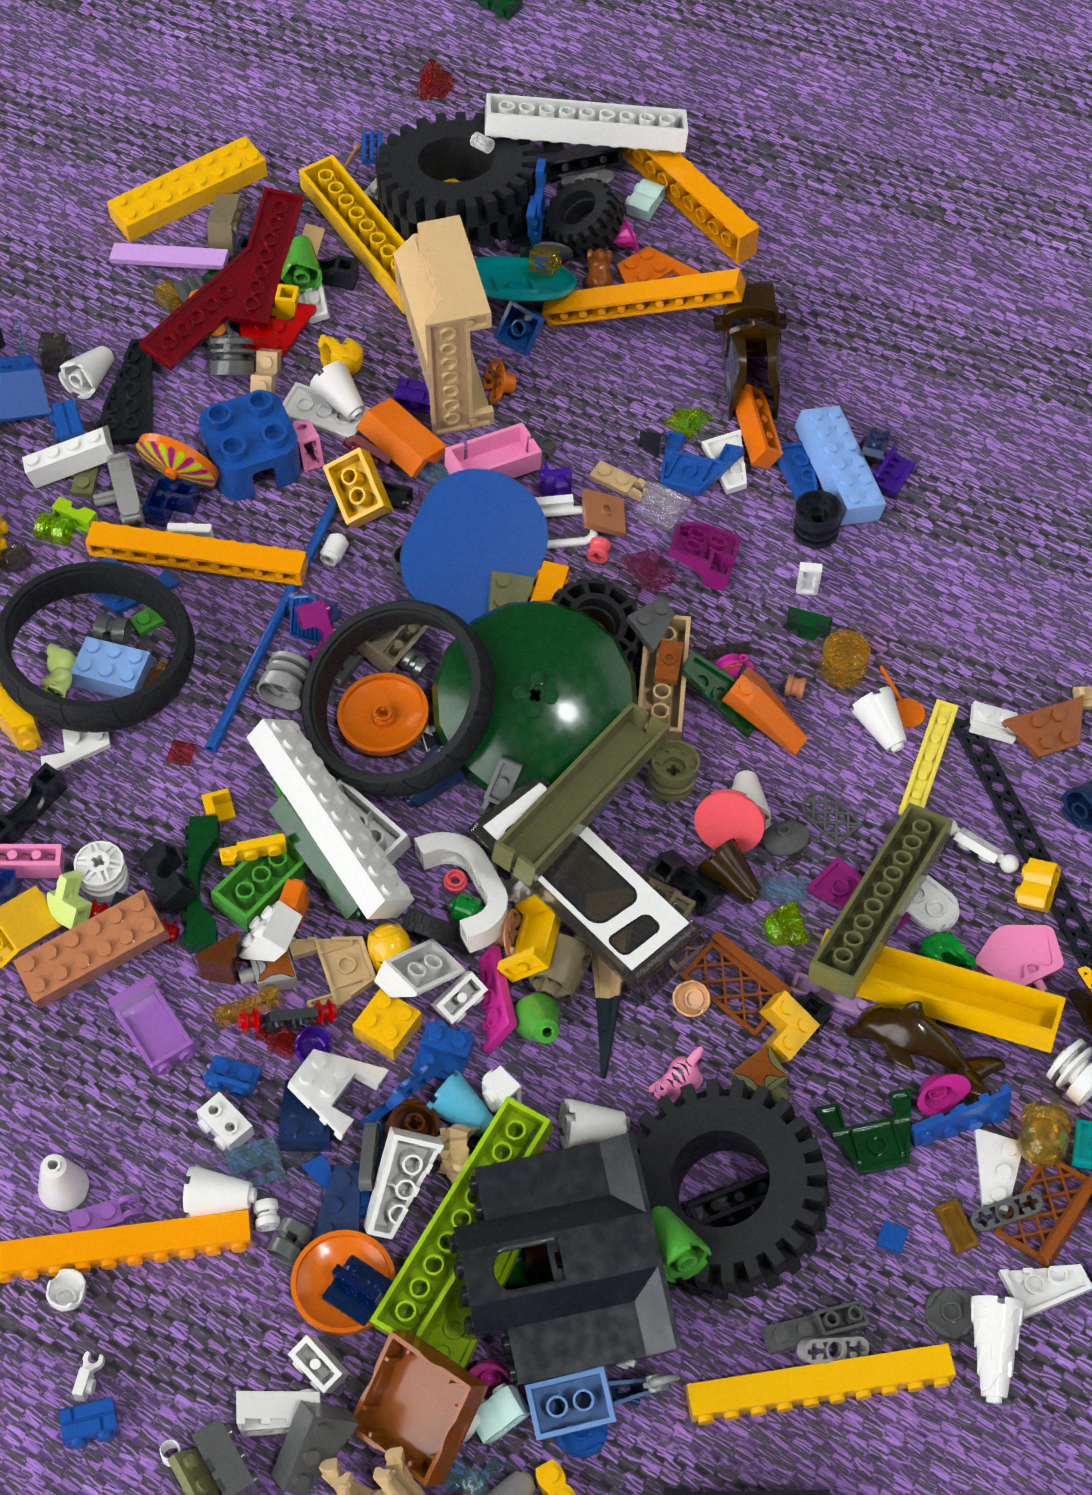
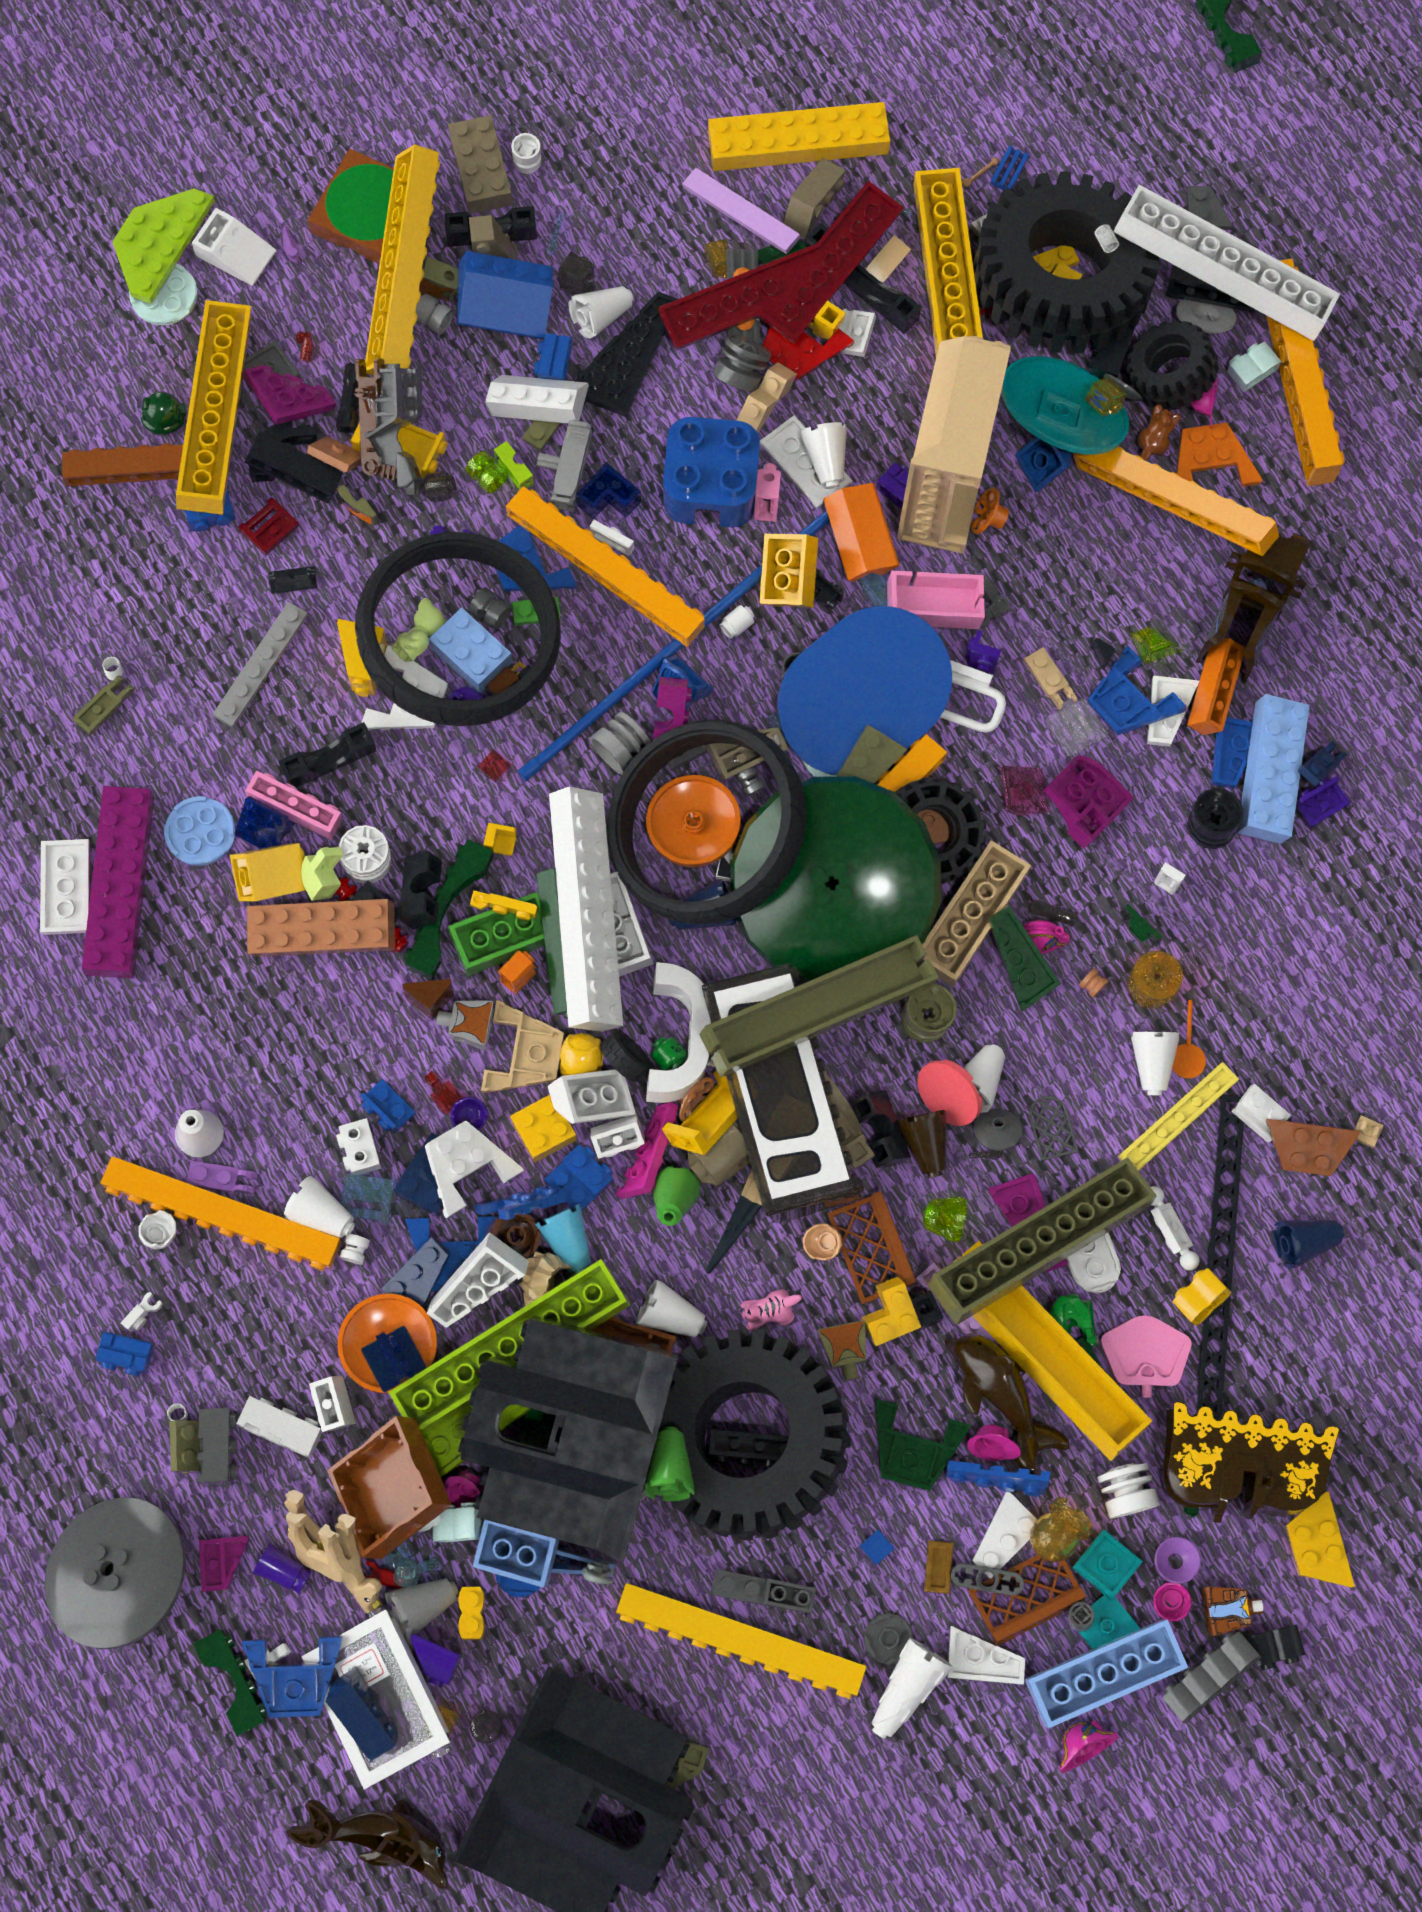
camera: 25 degrees right, 15 degrees up
medium lavender panel [108,975,197,1077] -> none
dish [136,433,219,489] -> none
clear yellow hinge [212,986,281,1029] -> none
plate [237,999,337,1034] -> none
white slope [239,900,302,962] -> none
dark grey wheel [266,1217,313,1266] -> none
dark grey wedge [271,1400,360,1495] -> none
bright green cone [281,236,323,293] -> none
yellow helmet [318,335,363,376] -> none
dark red plate [342,434,392,467] -> none
dark grey beam [359,1122,380,1191] -> none
clear red brick [416,58,453,100] -> none
coral plate [443,869,467,893] -> none
dark grey hinge [479,755,524,819] -> none
white brick [482,1066,522,1114] -> none
blue wing [526,158,546,246] -> none
nougat plate [582,488,626,537] -> none
coral wheel [586,537,611,564] -> none
dark grey wing [626,597,675,654] -> none
dark orange plate [654,639,684,685] -> none
orange wedge [722,666,808,756] -> none
clear light blue tile [759,877,807,903] -> none
light grey beam [797,1335,869,1364] -> none

